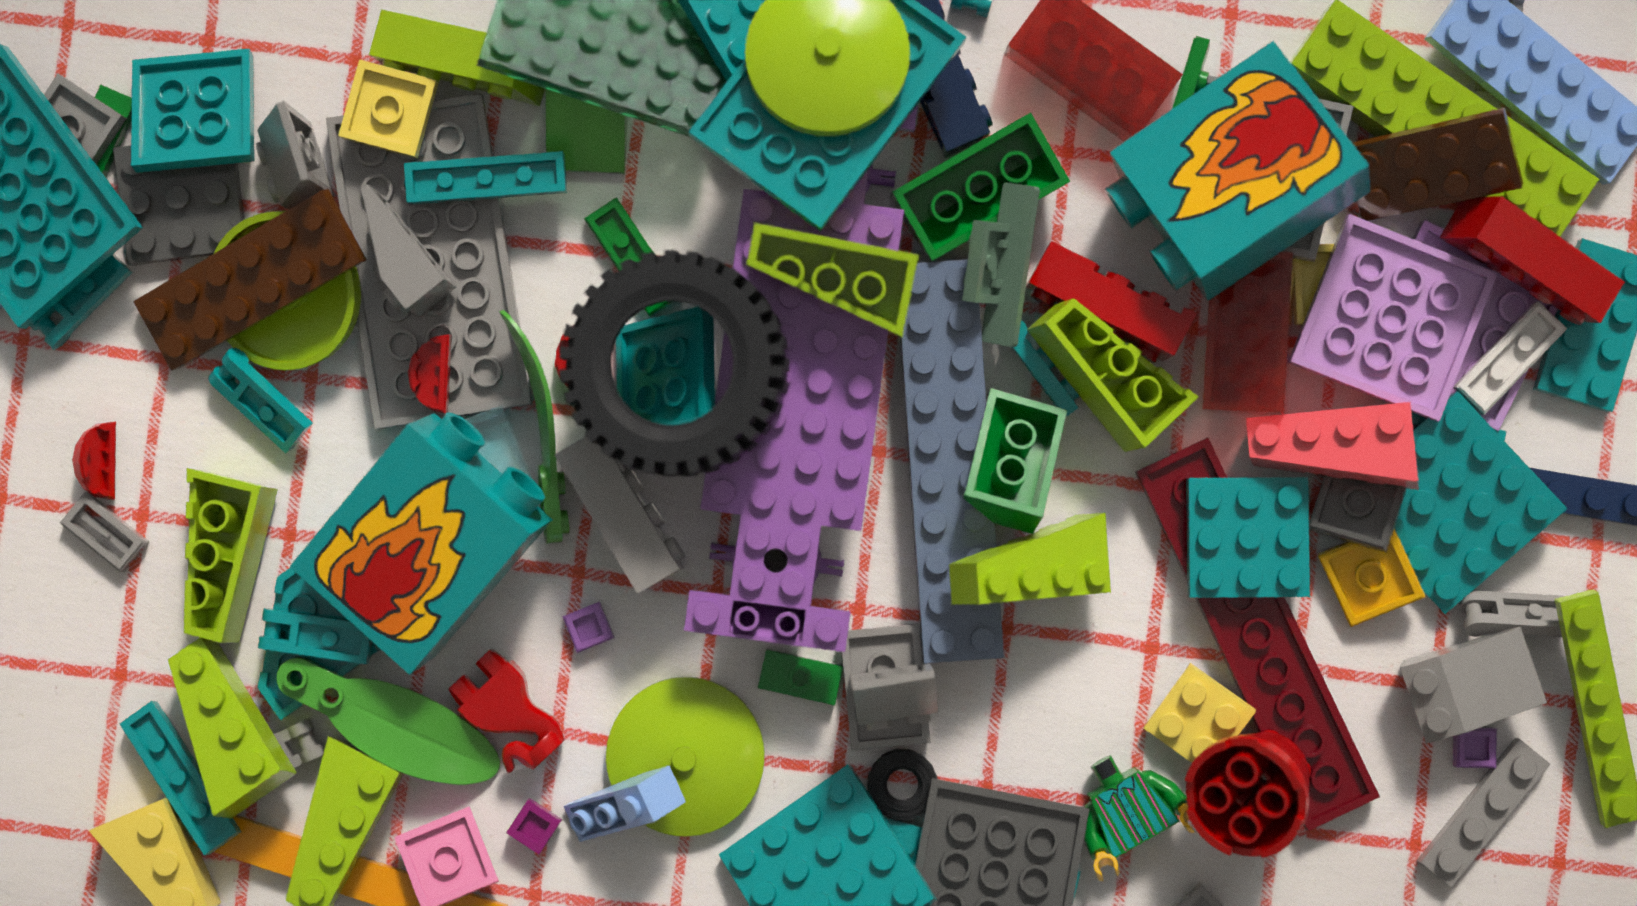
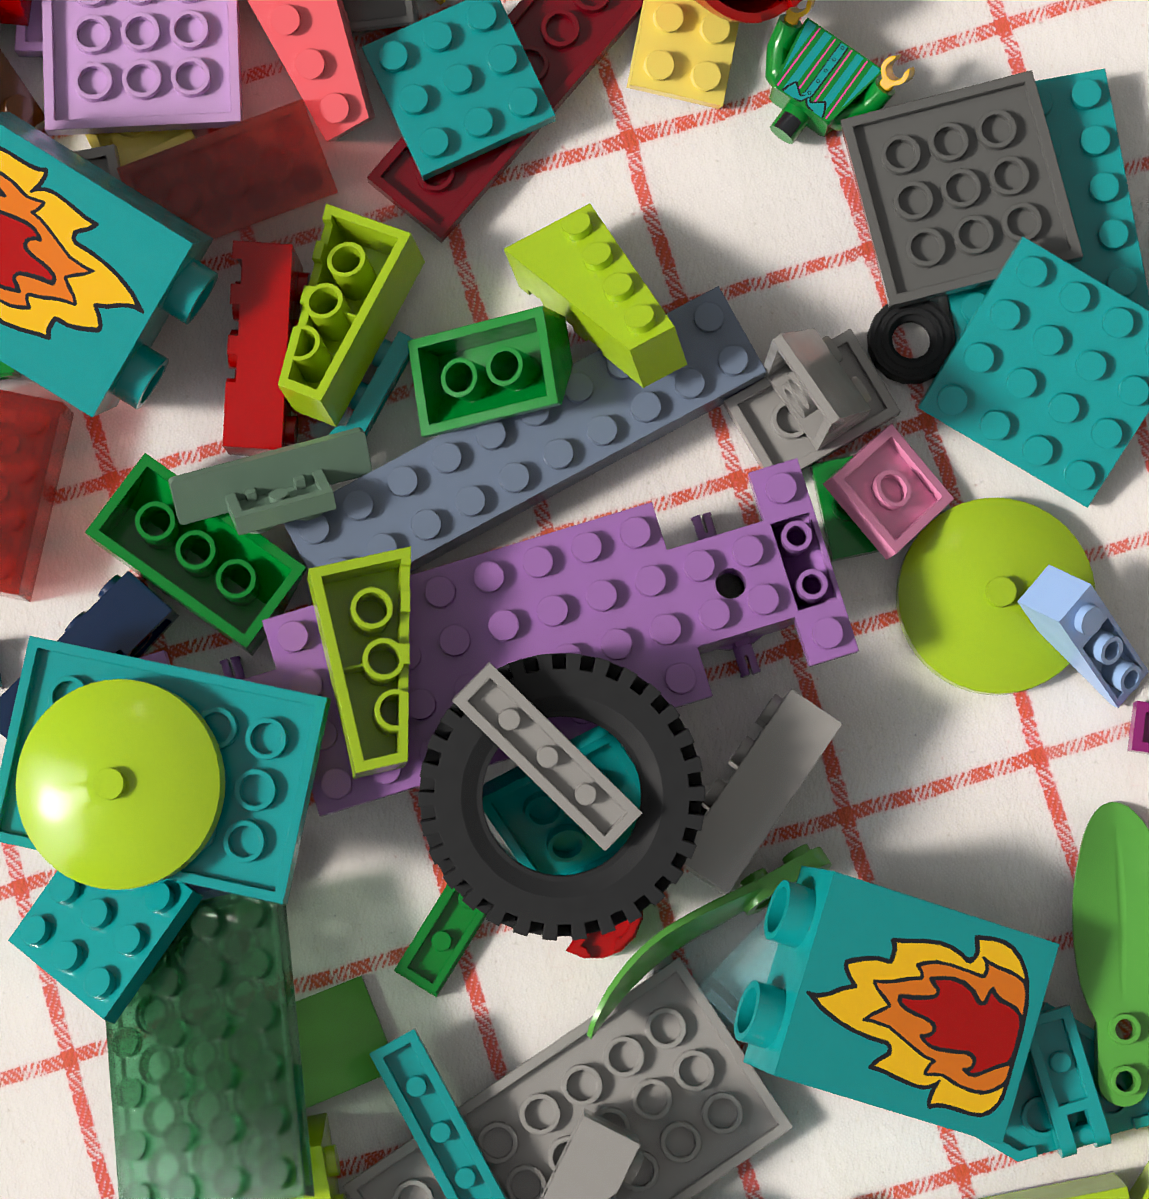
camera: 115 degrees left, 5 degrees down
red plate [408,334,452,414] -> none
red hips [448,649,565,773] -> none
medium lavender tile [562,601,615,653] -> none
none -> light grey plate [452,662,642,851]
none -> bright pink plate [823,424,954,560]

